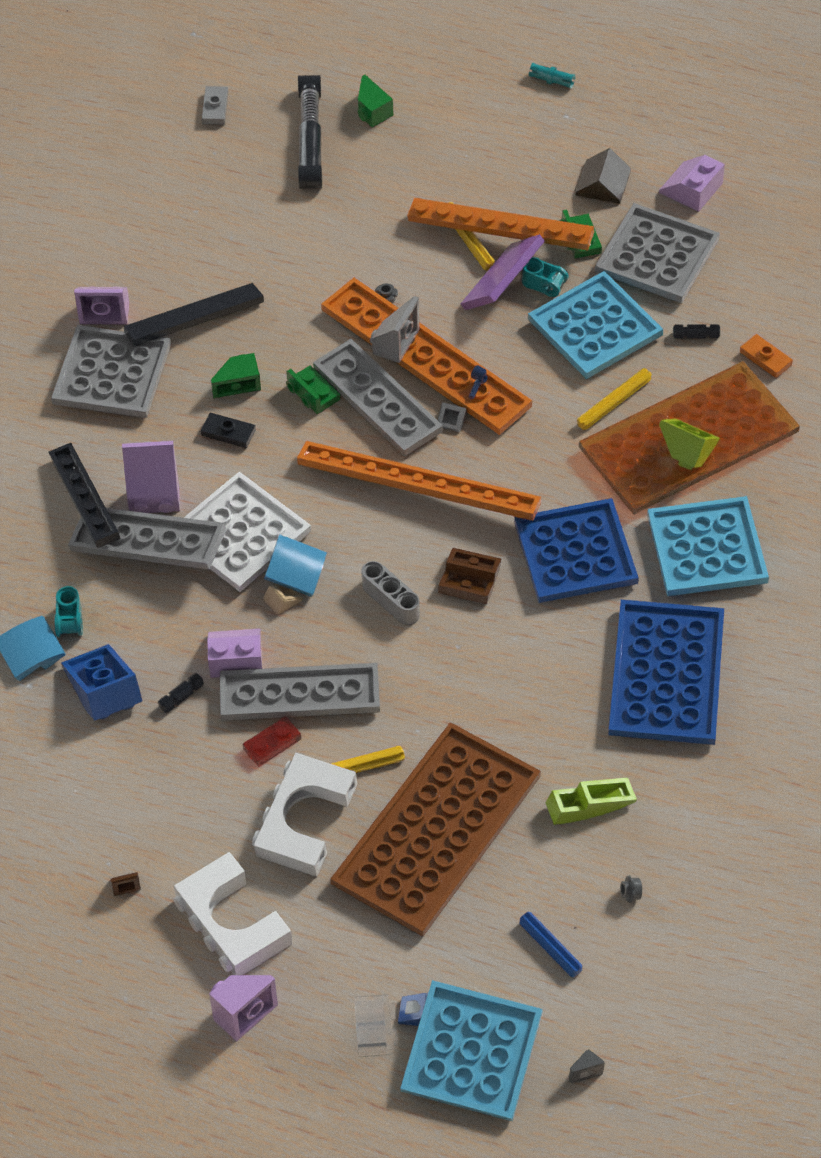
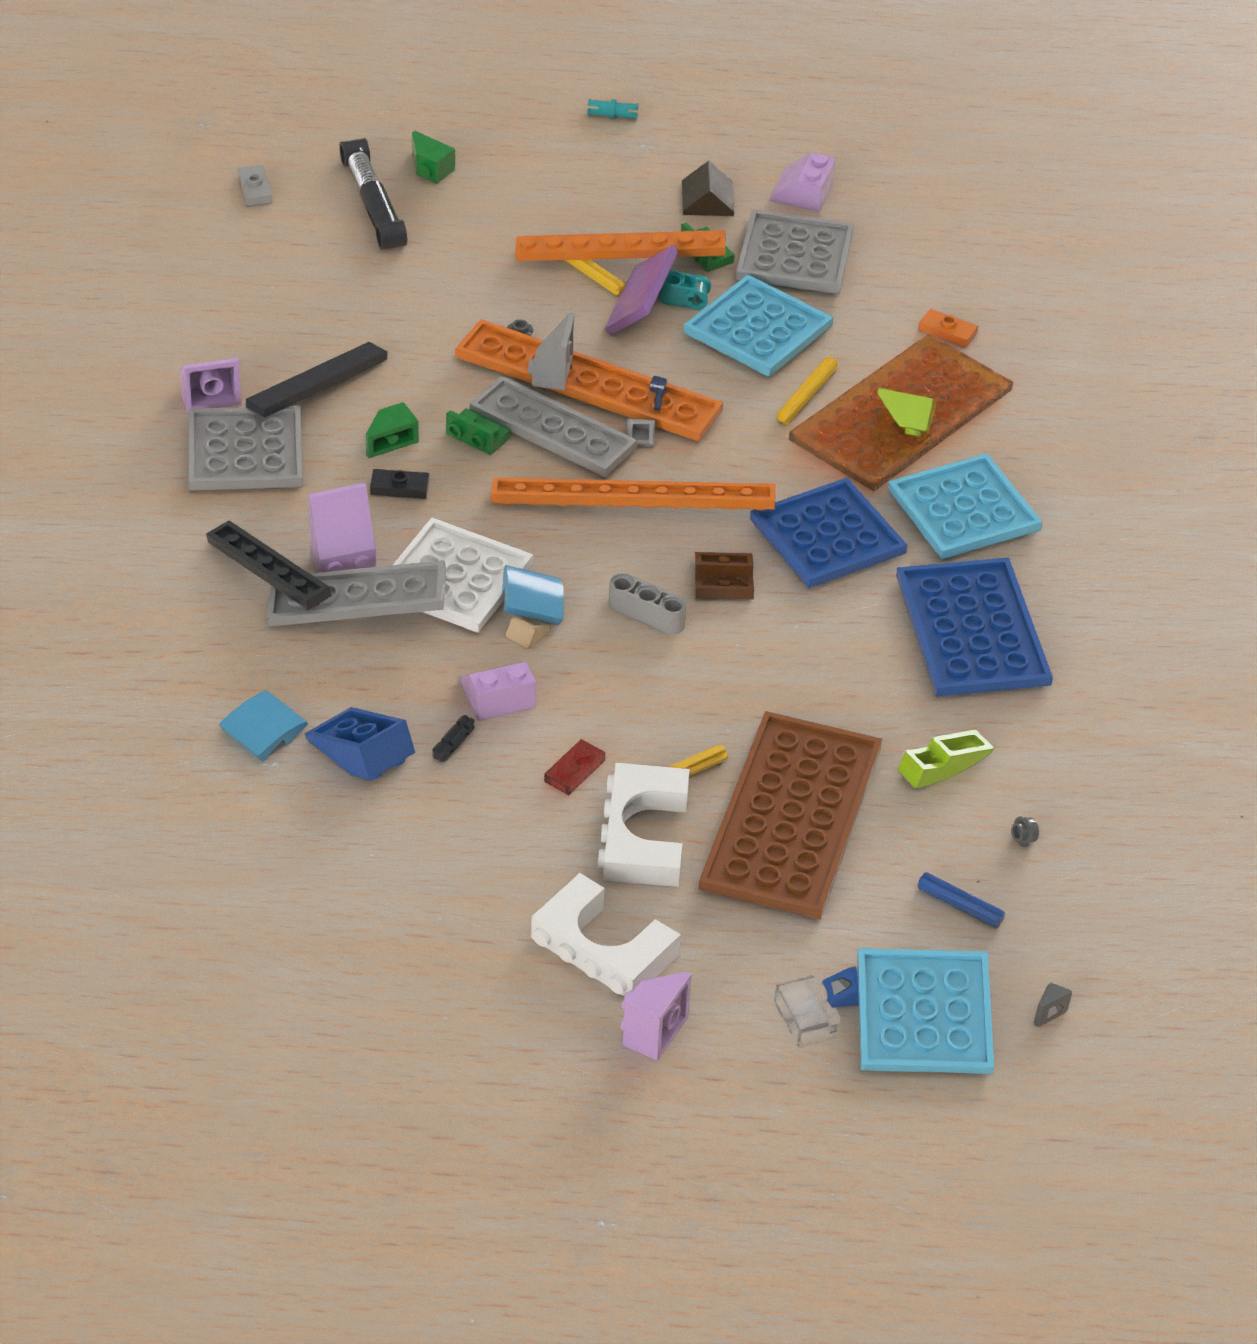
camera: 20 degrees left, 10 degrees down
teal piece [54,586,83,637] -> none
reddish brown slope [110,872,141,896] -> none
light grey plate [220,663,380,721] -> none
black axle [673,324,720,339] -> none

